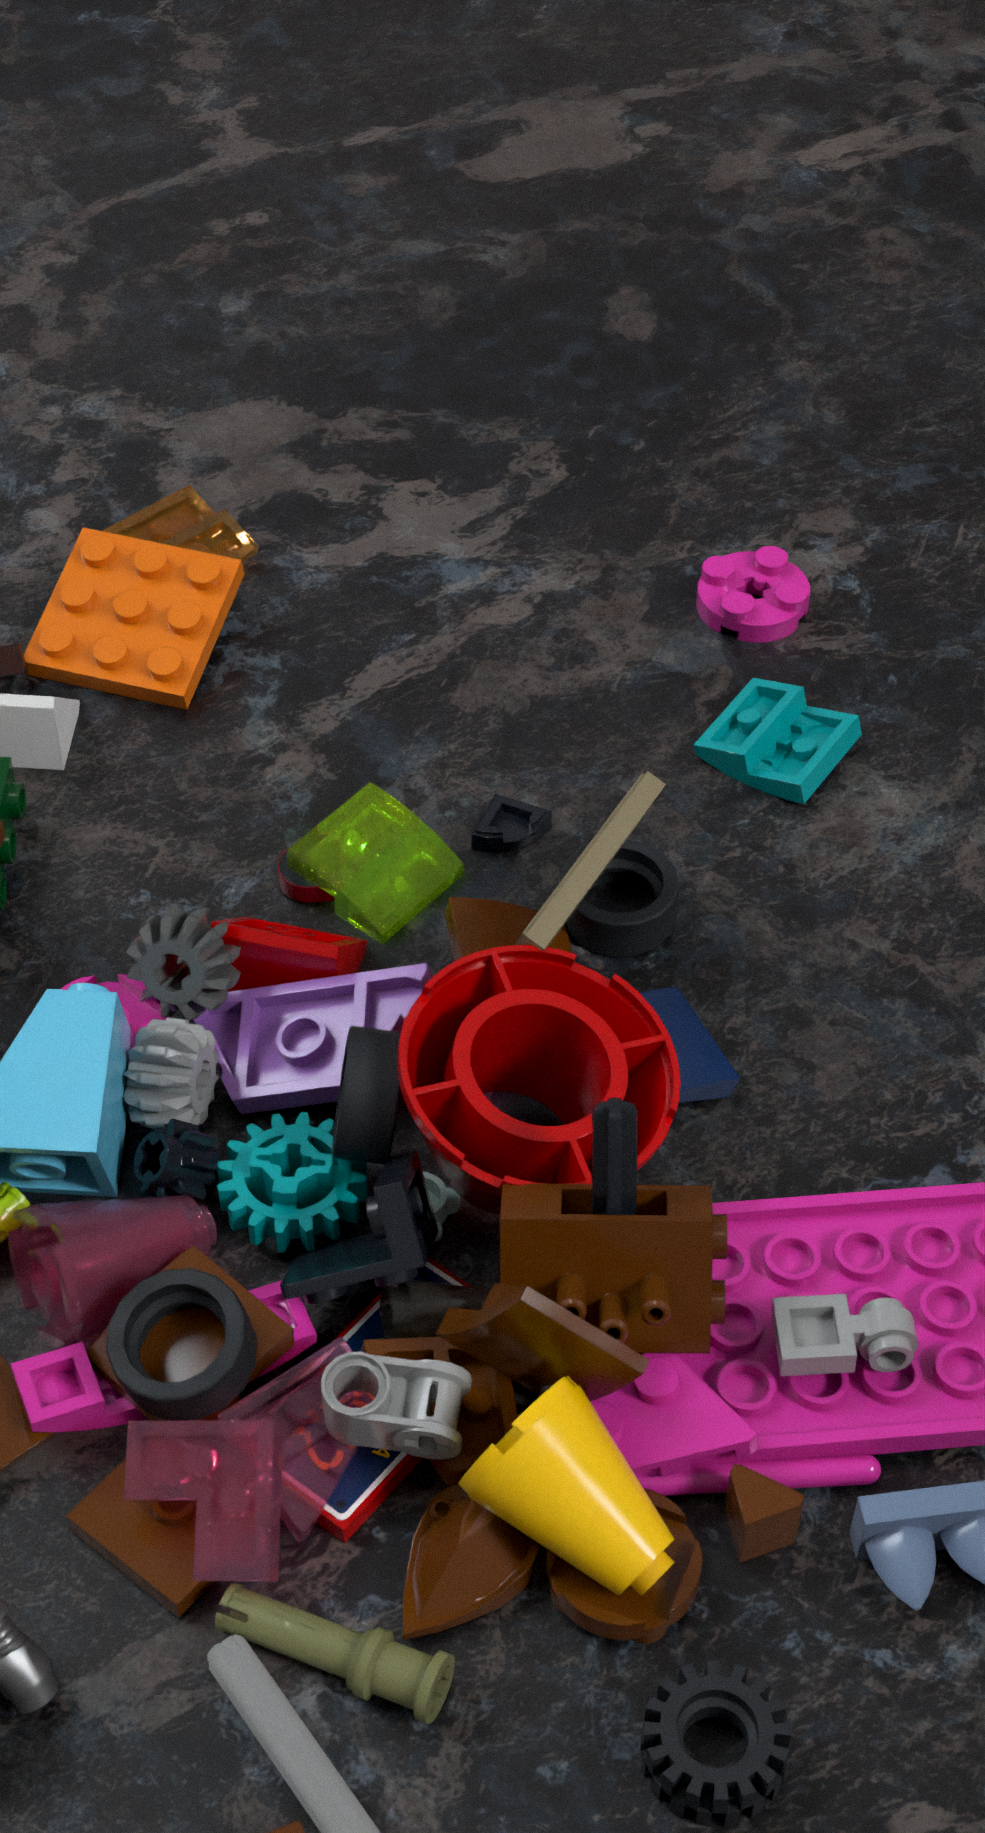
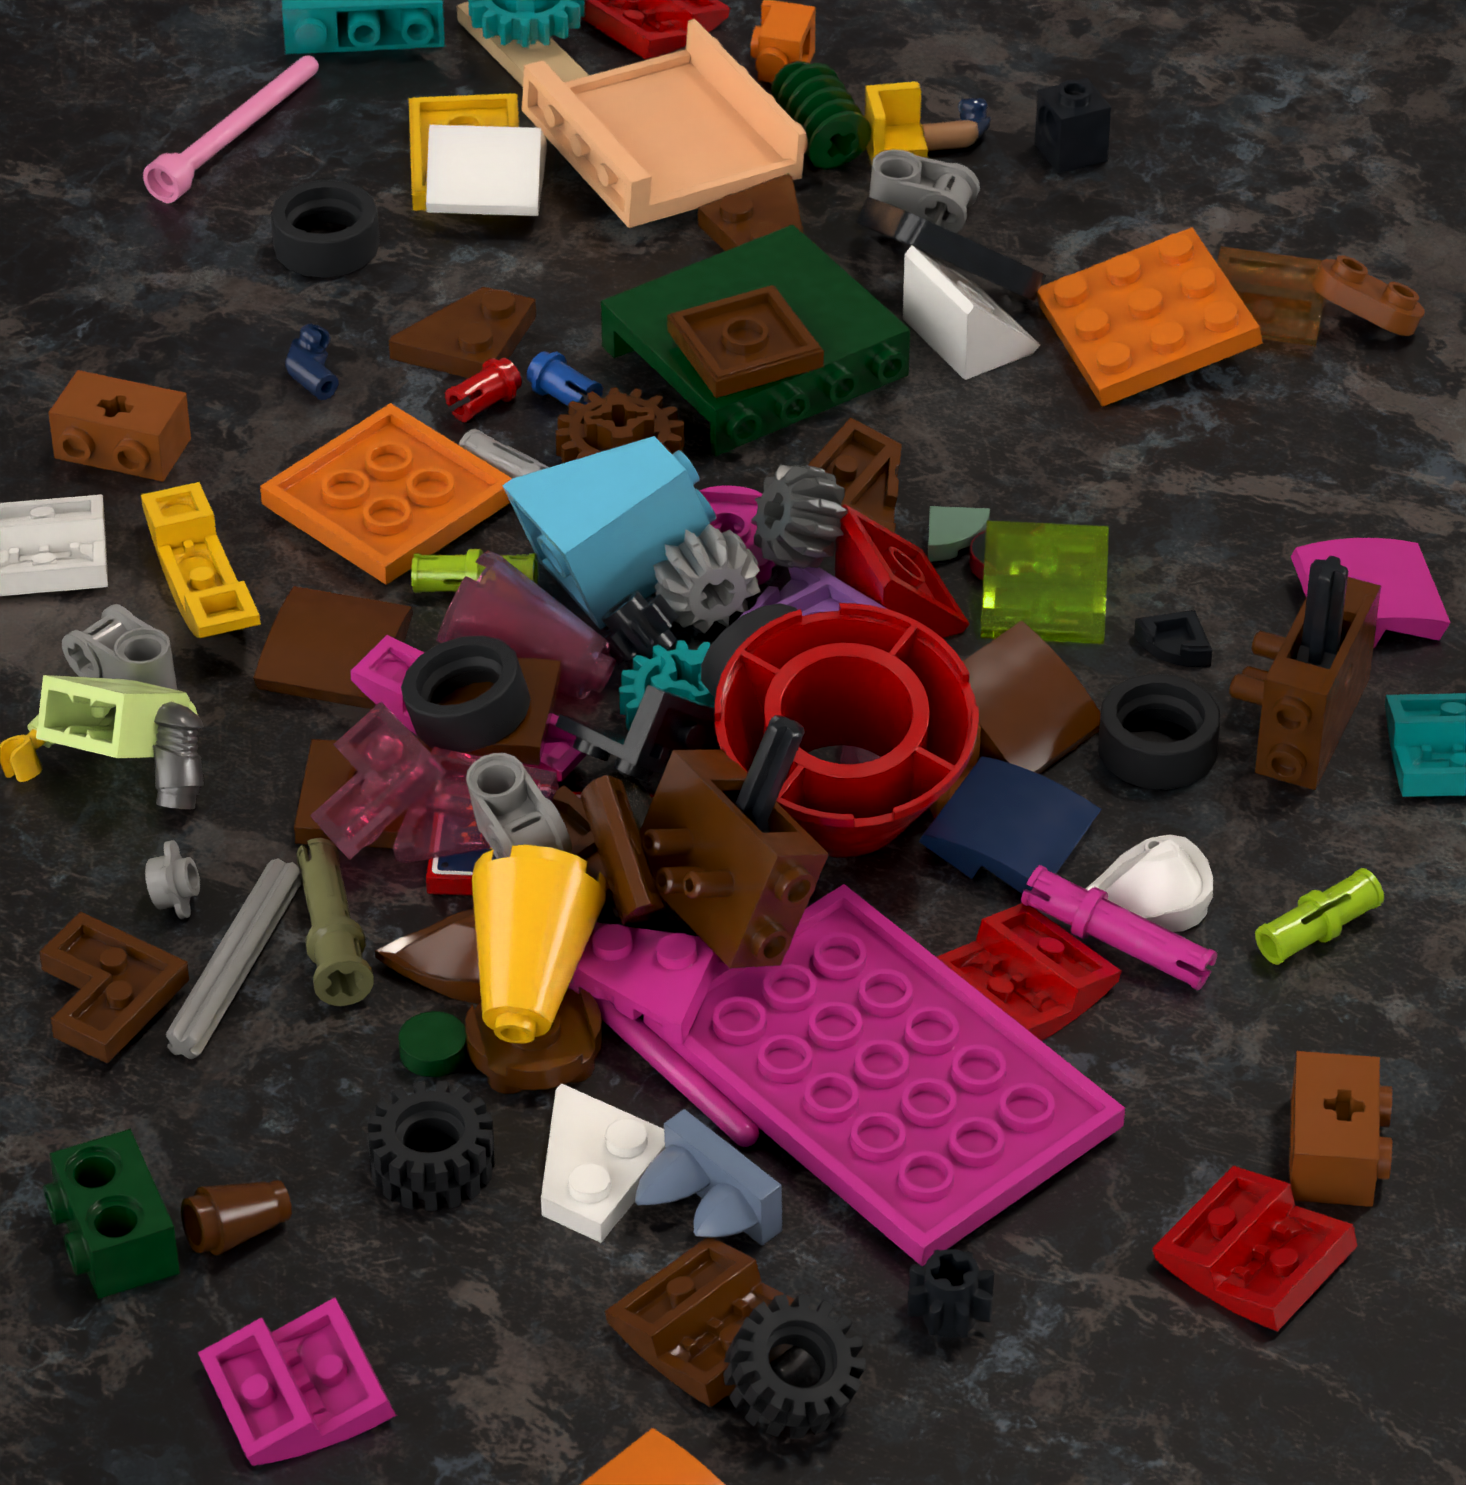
camera: 55 degrees right, 5 degrees down
dark tan tile [514,771,666,951] -> none
reddish brown slope [724,1464,805,1563] -> none
light grey plate [771,1294,918,1376] -> none
none -> light grey plate [145,840,200,919]
none -> dark green tile [399,1011,468,1077]
none -> white wing [541,1083,665,1243]
none -> reddish brown wing [808,417,902,533]
none -> sand green tile [928,506,990,561]
none -> red slope [936,903,1122,1041]
none -> dark pink pin [1021,865,1217,990]
none -> white piece [1086,834,1213,932]
none -> reddish brown piece [1229,556,1381,790]
none -> lime pin [1255,868,1384,965]
none -> dark pink slope [1290,538,1451,648]
none -> dark orange plate [1312,255,1425,336]

